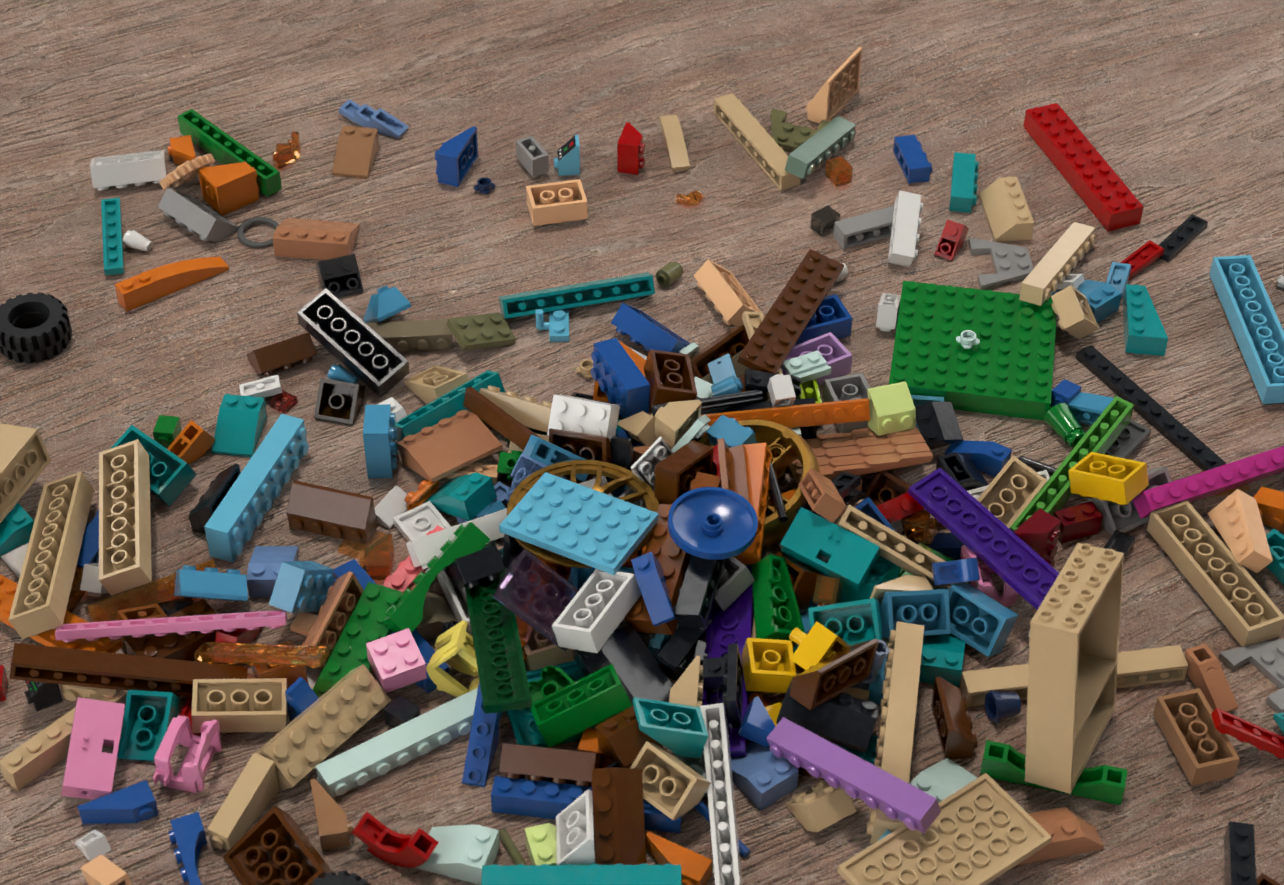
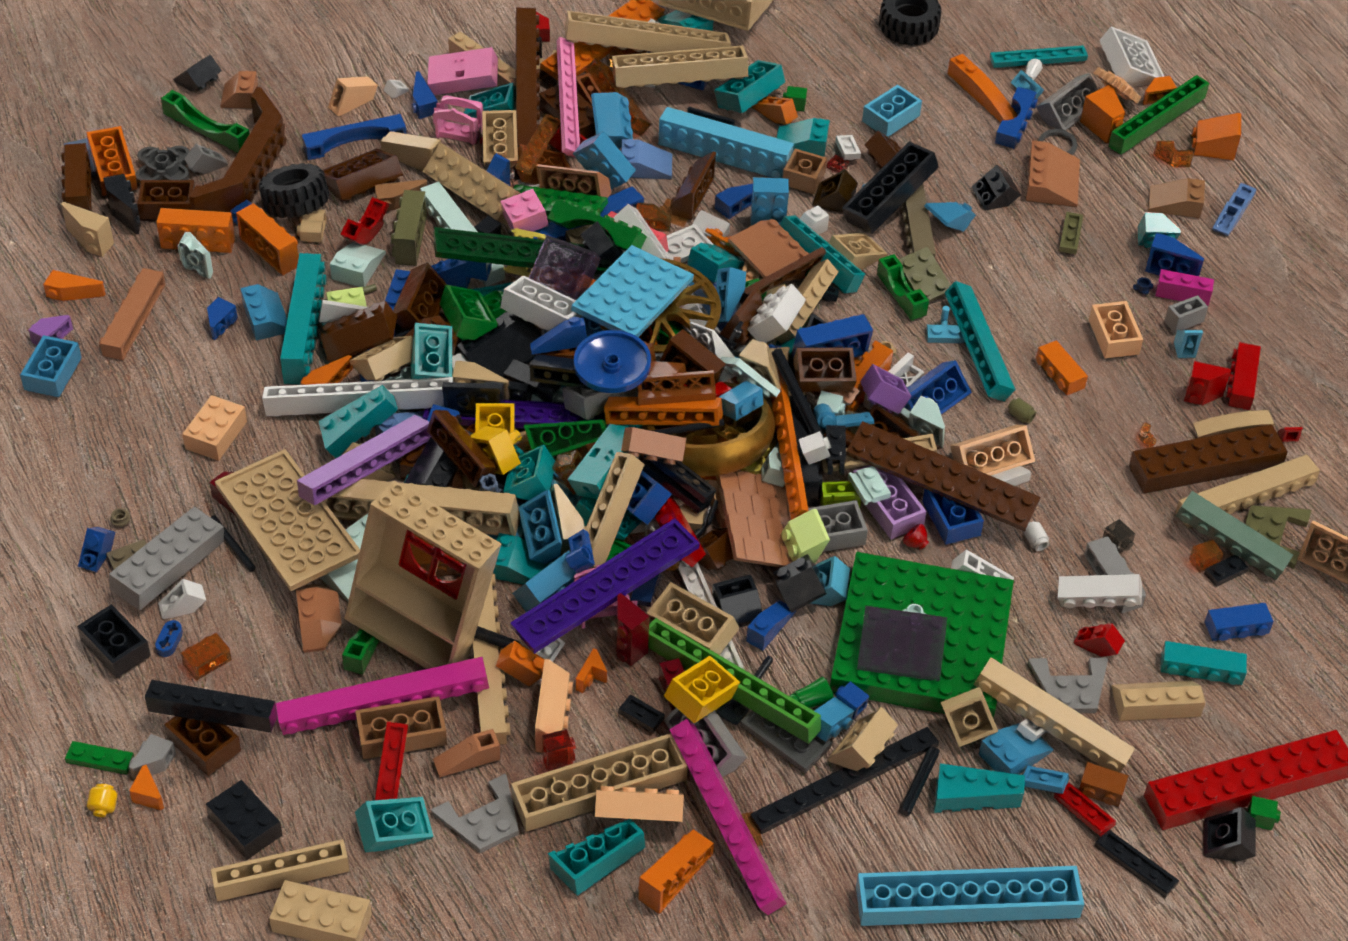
camera: 90 degrees right, 5 degrees up
none -> dark pink brick [276,656,489,735]
none -> teal wedge [318,385,398,458]
none -> olive brick [391,190,427,266]
none -> light nougat slope [535,659,573,754]
none -> clear red brick [542,729,576,772]
none -> blue slope [715,184,753,219]
none -> medium nougat brick [783,149,827,194]
none -> tan slope [828,707,898,771]
none -> clear purple slope [857,606,947,681]
none -> medium lavender brick [860,364,912,414]
none -> medium azure brick [862,85,922,137]
none -> green arch [877,254,929,321]
none -> black axle [899,746,940,816]
none -> red brick [903,524,929,550]
none -> light aqua slope [909,396,945,447]
none -> white slope [992,466,1031,486]
none -> blue arch [995,87,1038,149]
none -> medium azure plate [1010,70,1044,99]
none -> orange brick [1036,340,1088,395]
none -> olive plate [1059,212,1084,255]
none -> dark orange brick [1079,762,1129,807]
none -> reddish brown brick [1129,424,1288,494]
none -> slope [1137,212,1181,248]
none -> dark pink brick [1155,269,1214,306]
none -> orange slope [1191,113,1241,160]
none -> black plate [1204,555,1249,587]
none -> black slope [1204,807,1256,862]
none -> red brick [1226,342,1261,410]
none -> green brick [1247,796,1281,831]
none -> red slope [1278,427,1303,442]

